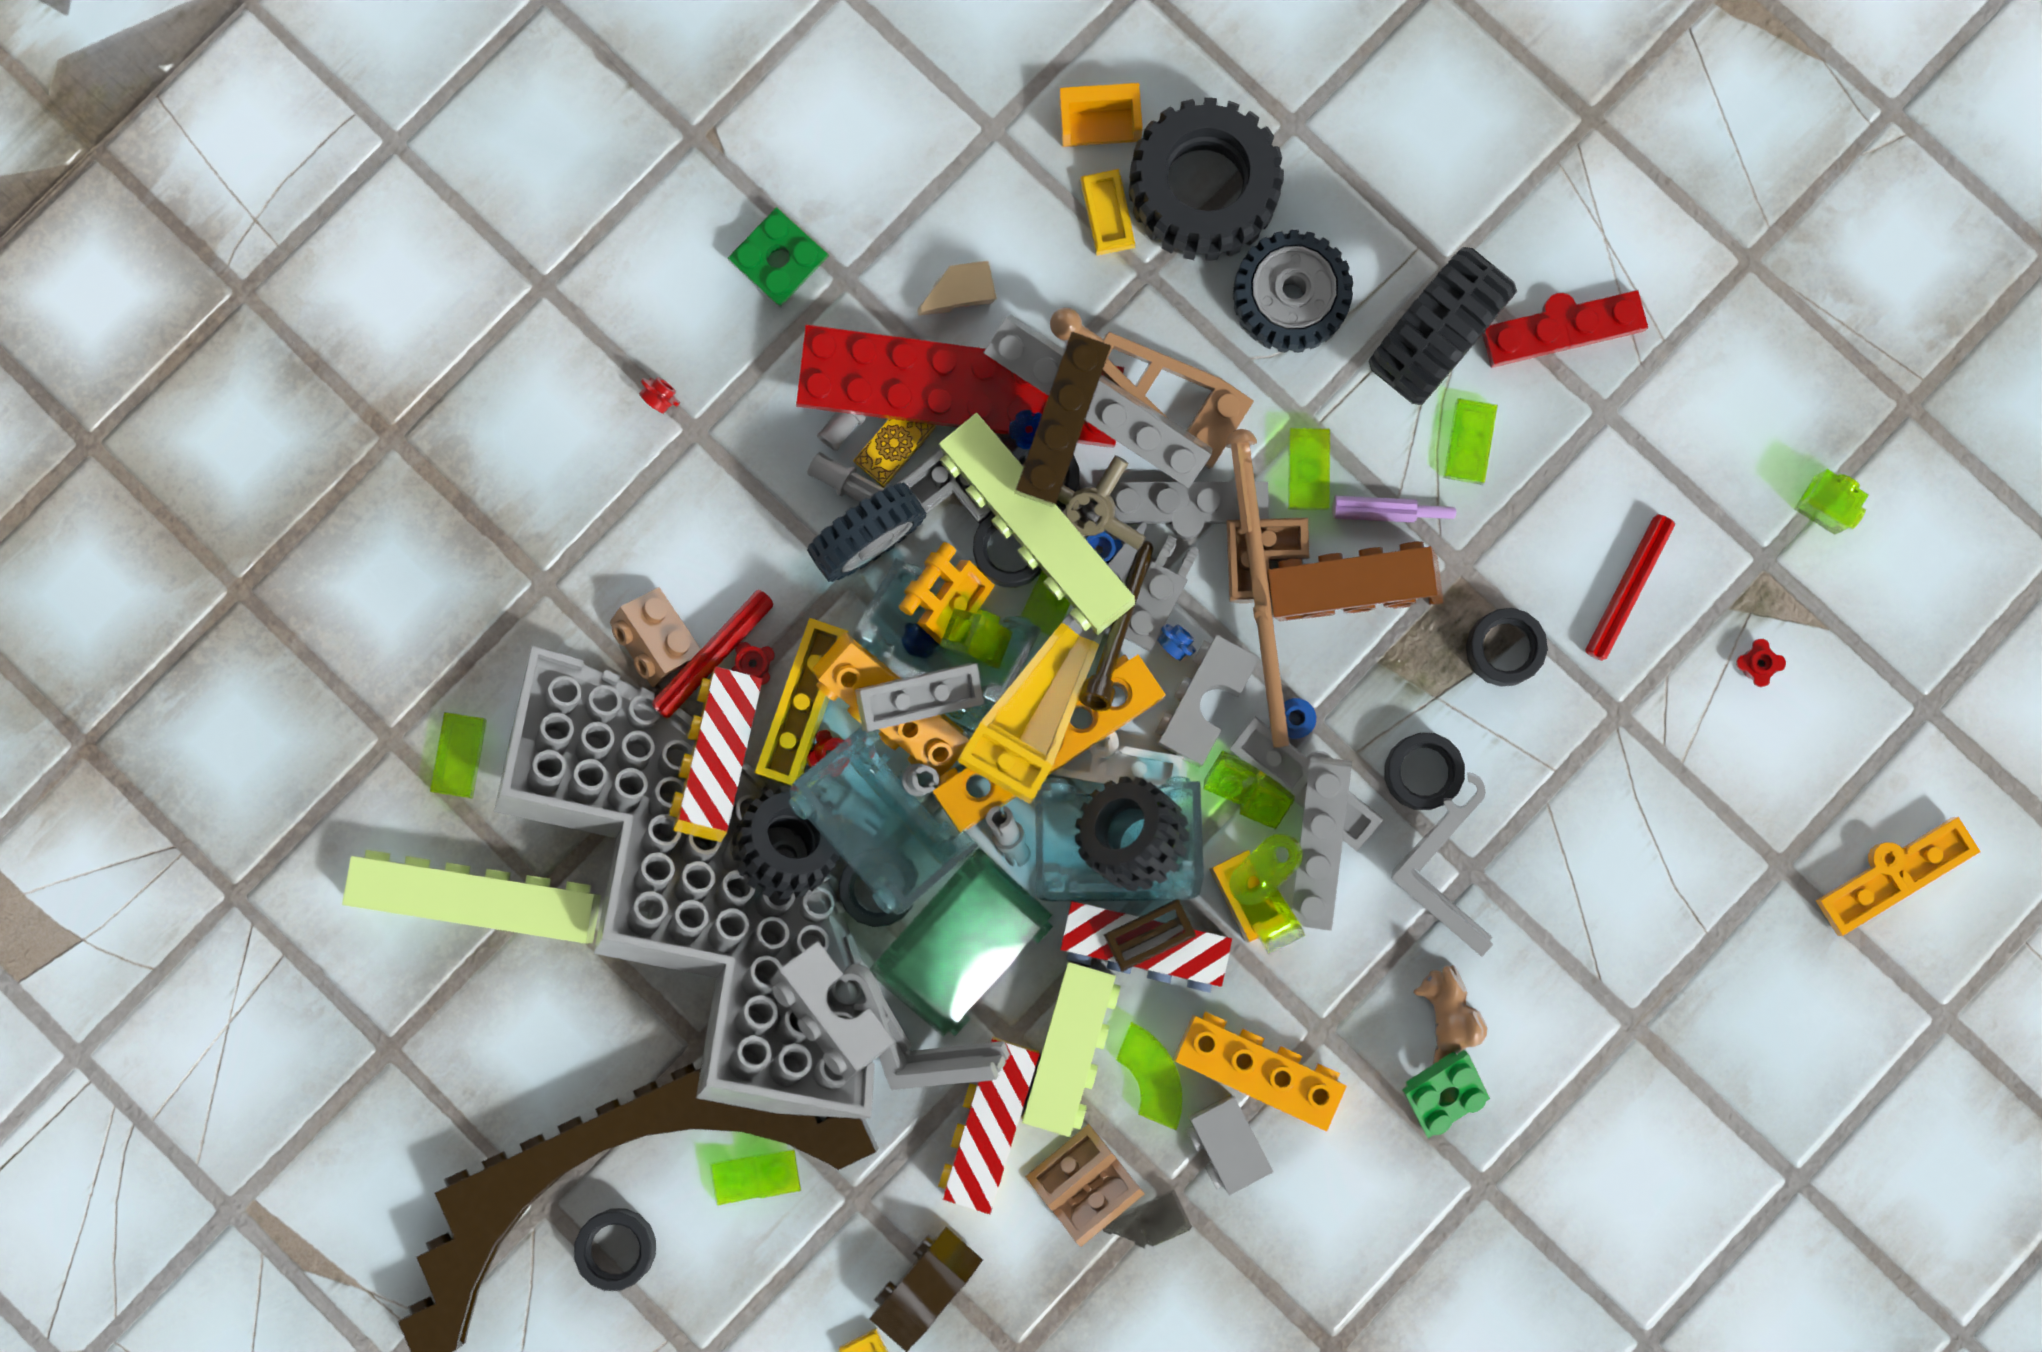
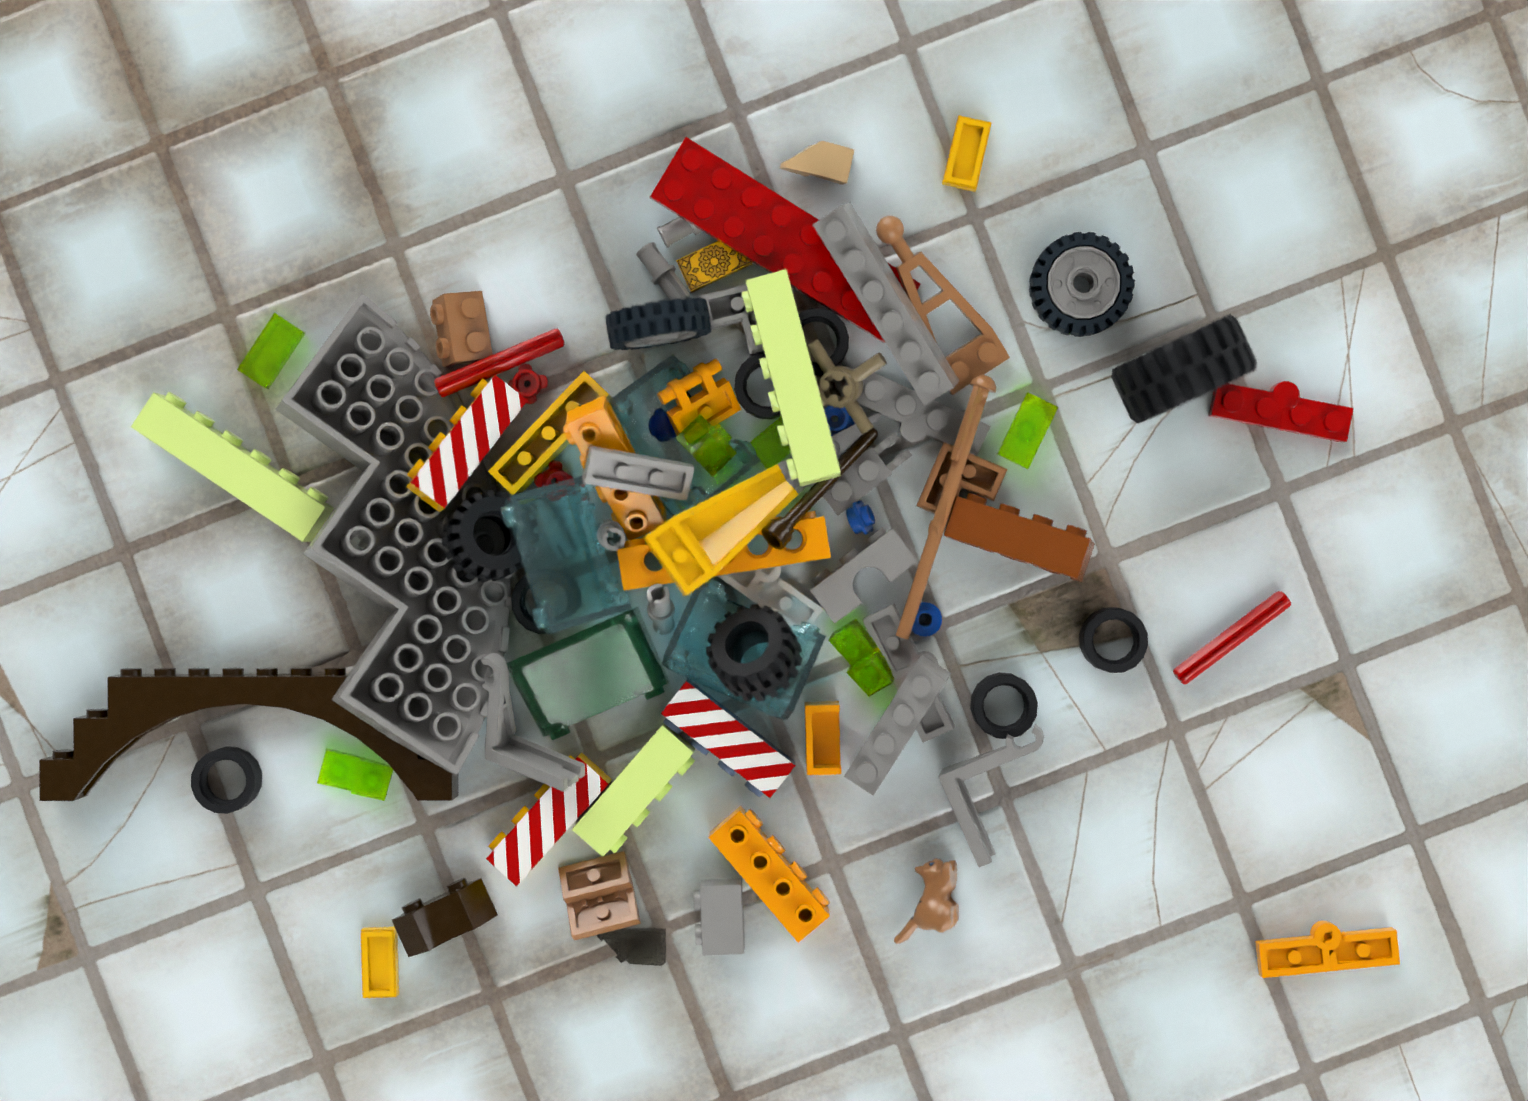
camera: 25 degrees right, 5 degrees up
red plate [639,377,680,414] -> none
green piece [728,207,829,307] -> none
light grey arch [770,942,895,1081] -> none
clear blue plate [1009,409,1042,449] -> none
dark brown brick [1014,331,1111,507] -> none
light orange panel [1059,83,1143,147] -> none
dark brown tile [1103,898,1196,972] -> none
clear neon green tile [1115,1022,1183,1131] -> none
black tyre [1128,97,1284,261] -> none
clear neon green plate [1230,834,1303,905] -> none
clear neon green tile [1236,879,1306,954] -> none
lavender axle [1332,495,1456,523] -> none
piece [1402,1049,1490,1138] -> none
clear neon green plate [1443,398,1498,485] -> none
red plate [1736,639,1786,687] -> none
clear neon green brick [1794,469,1869,535] -> none

